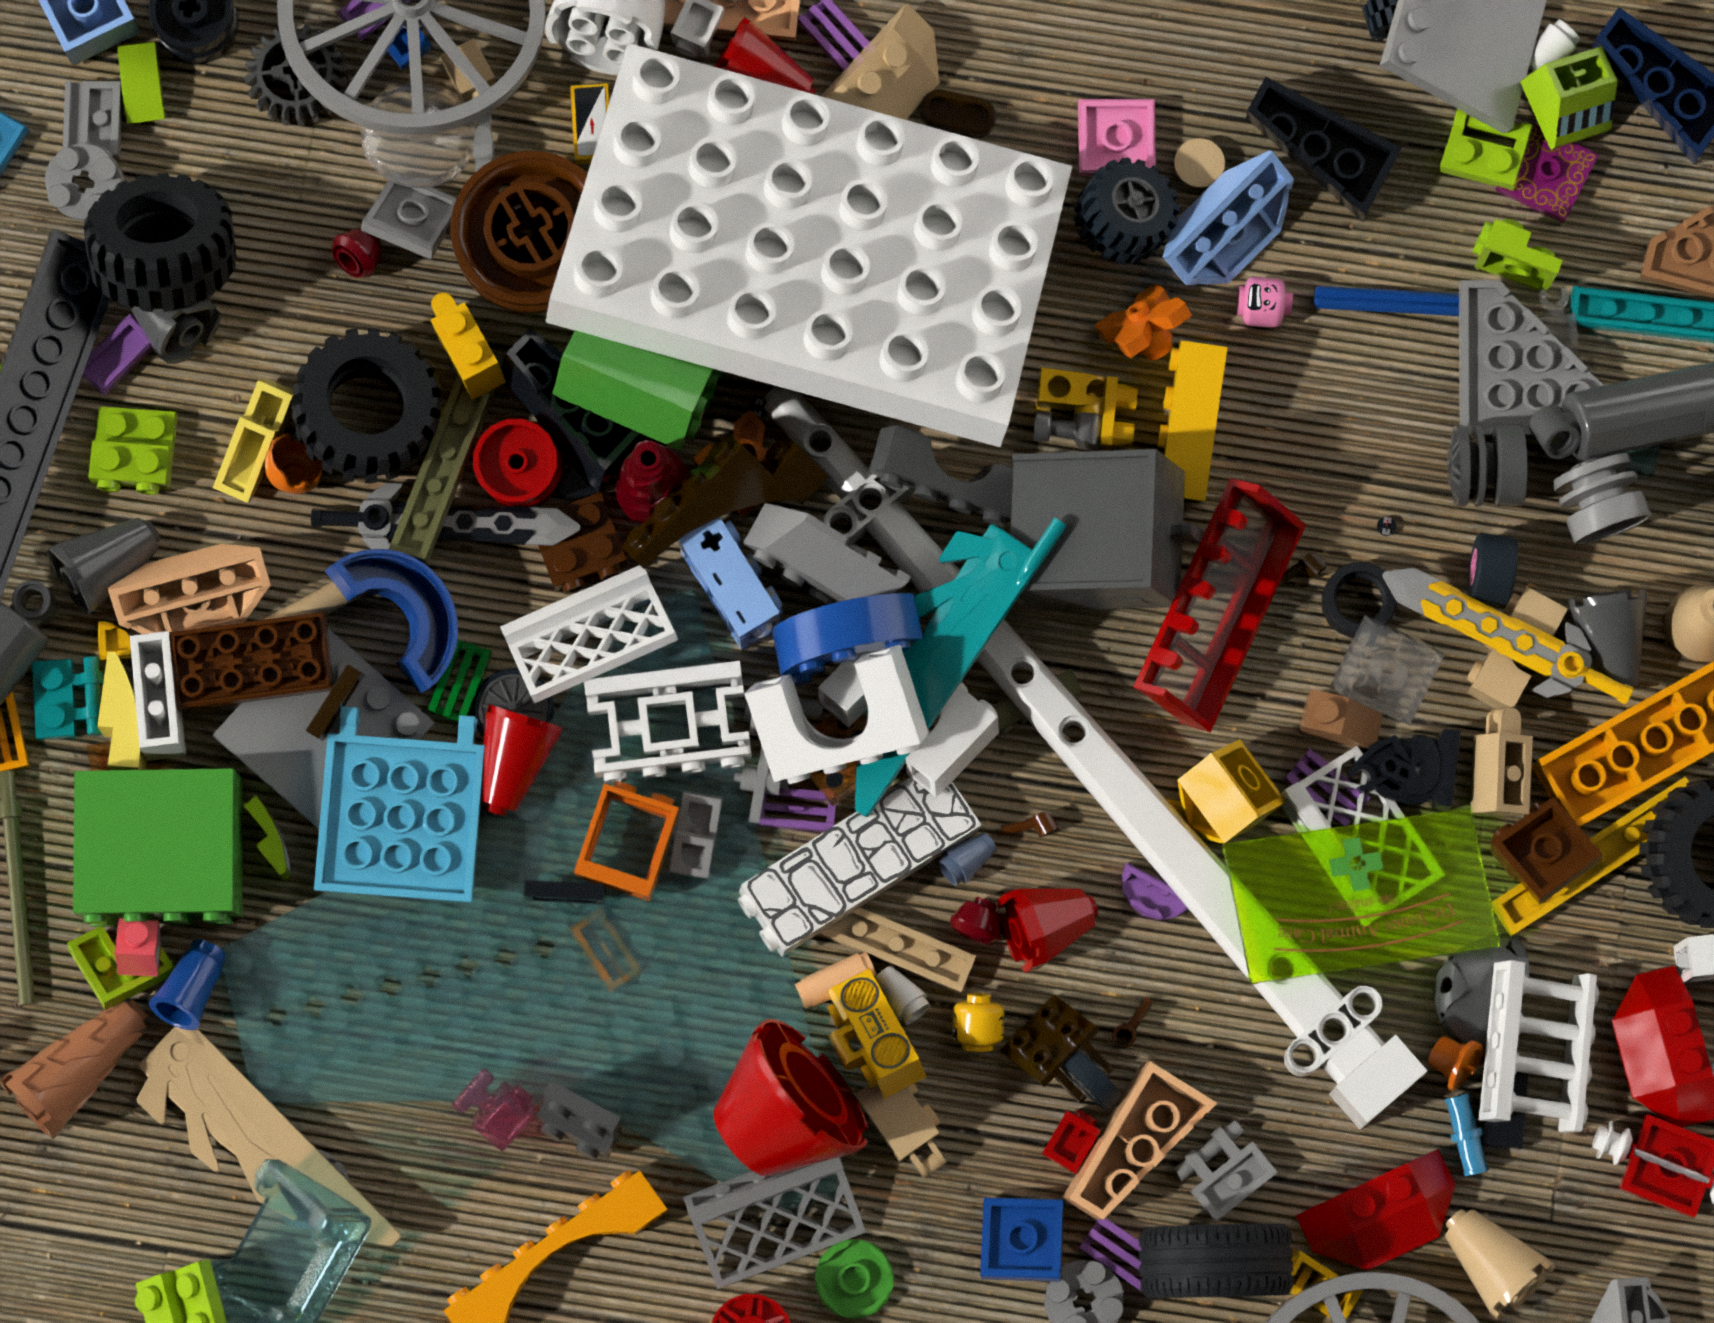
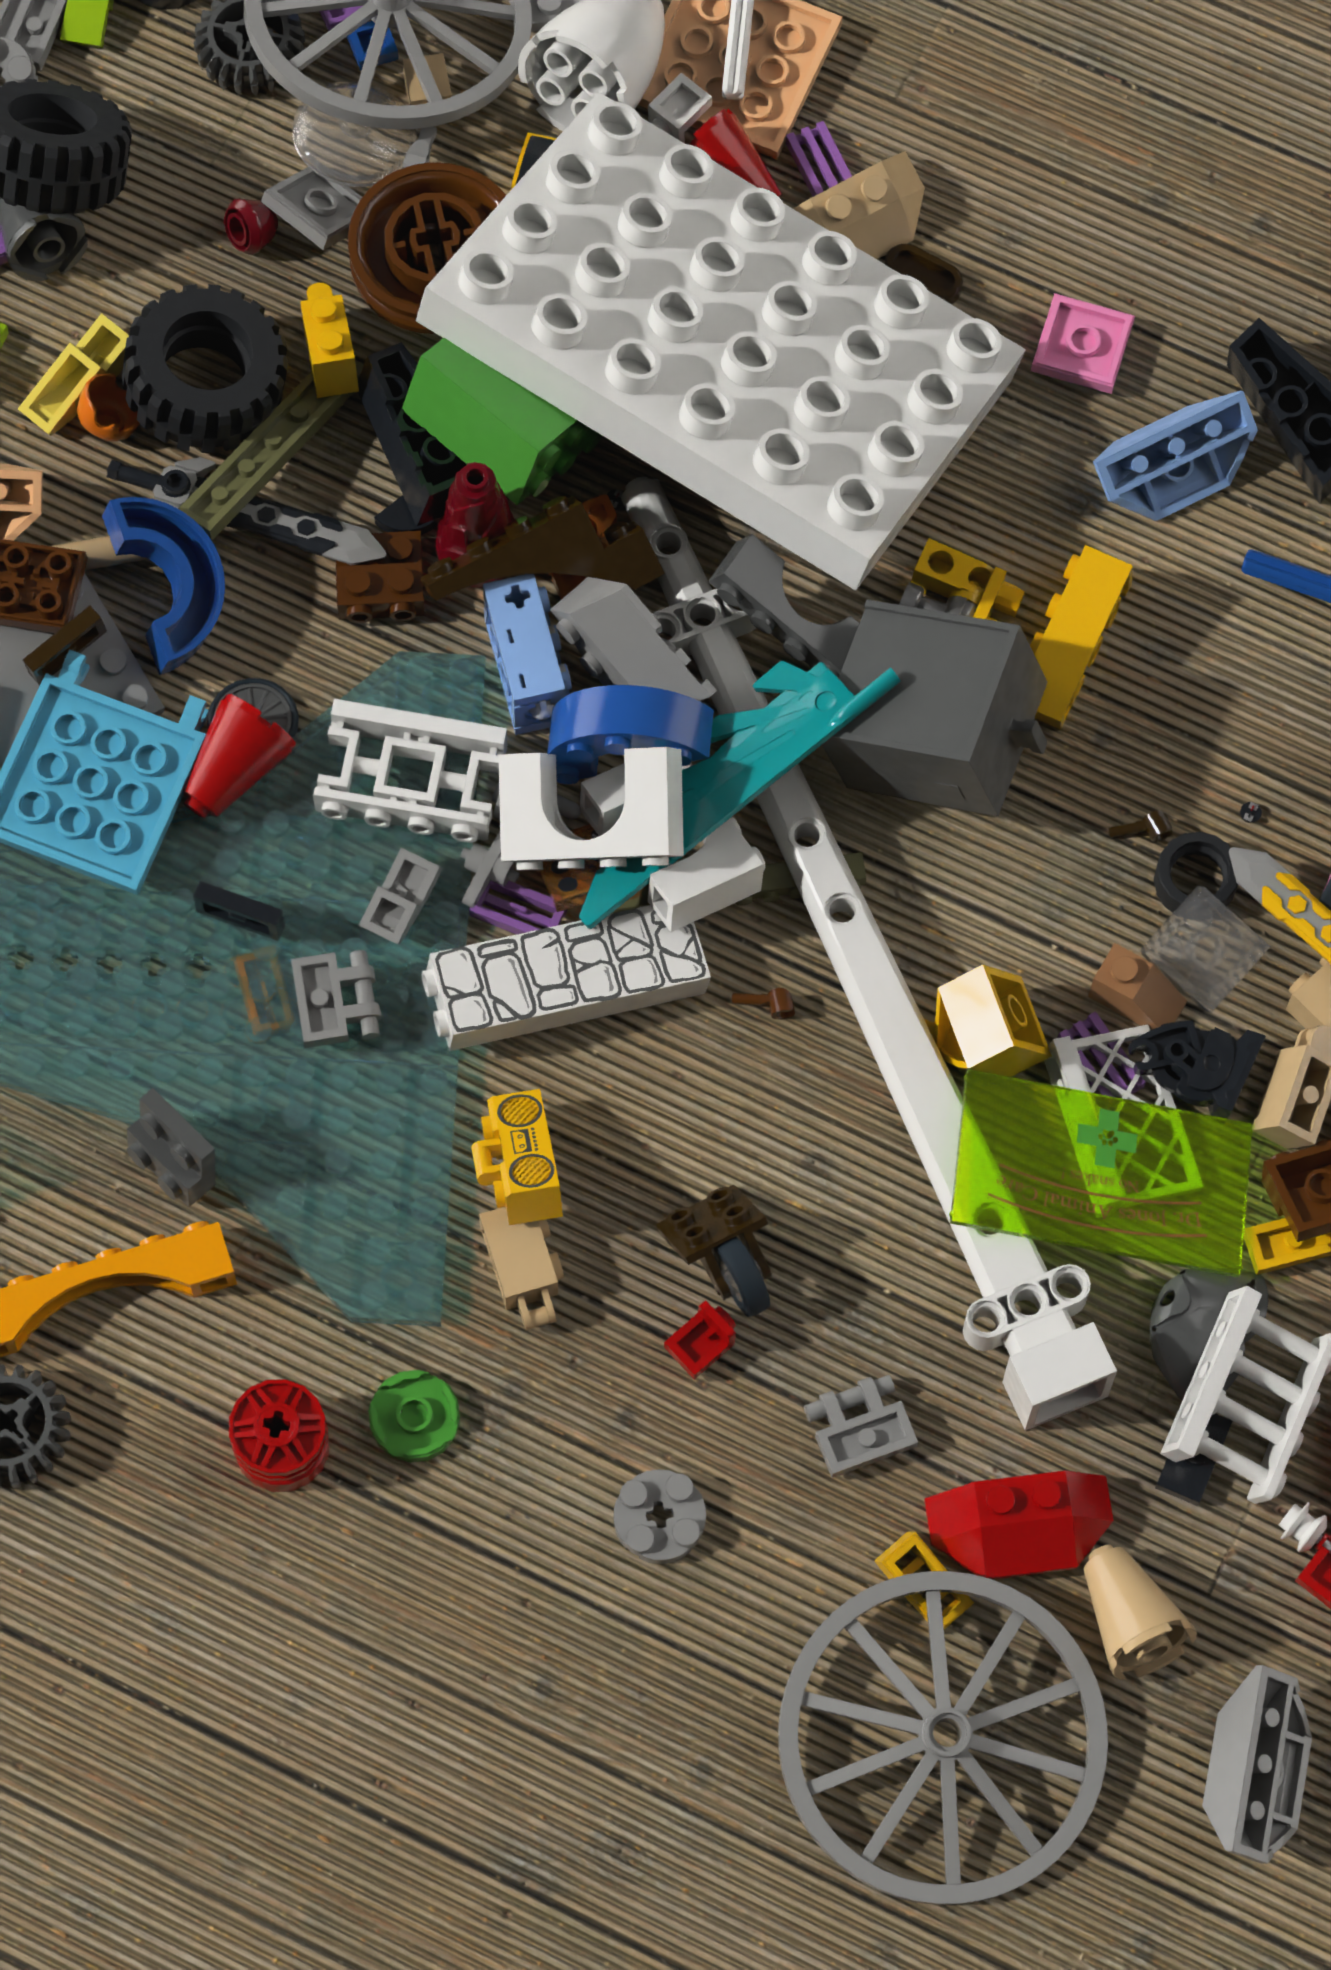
camera: 15 degrees right, 10 degrees down
green tile [428,639,492,723] -> none
clear pink brick [452,1068,535,1152] -> none
red wheel [473,419,564,507] -> none
white fence [500,565,678,704] -> none
orange window [574,781,680,902] -> none
light grey fence [683,1158,866,1289] -> none
red cone [713,1019,868,1177] -> none
light nougat piece [794,952,877,1009] -> none
tan plate [818,907,976,994] -> none
white cone [875,965,930,1025] -> none
sand blue cone [937,832,997,886] -> none
dark red cone [950,897,1001,945] -> none
yellow head [952,993,1004,1052] -> none
blue plate [980,1198,1064,1282] -> none
red cone [997,889,1098,973] -> none
light nougat wedge [1062,1061,1217,1220] -> none
black wheel [1074,158,1180,264] -> none
medium lavender tile [1078,1218,1143,1293] -> none
orange plant [1094,284,1192,360] -> none
reddish brown hand [1113,997,1154,1048] -> none
medium lavender tile [1121,862,1188,920] -> none
window [1133,478,1306,733] -> none
black tyre [1139,1224,1293,1298] -> none
tan piece [1174,138,1225,189] -> none
bright pink head [1236,277,1293,328] -> none
orange piece [1428,1036,1483,1092] -> none
dark azure pin [1444,1093,1489,1177] -> none
none -> light grey plate [291,950,382,1048]

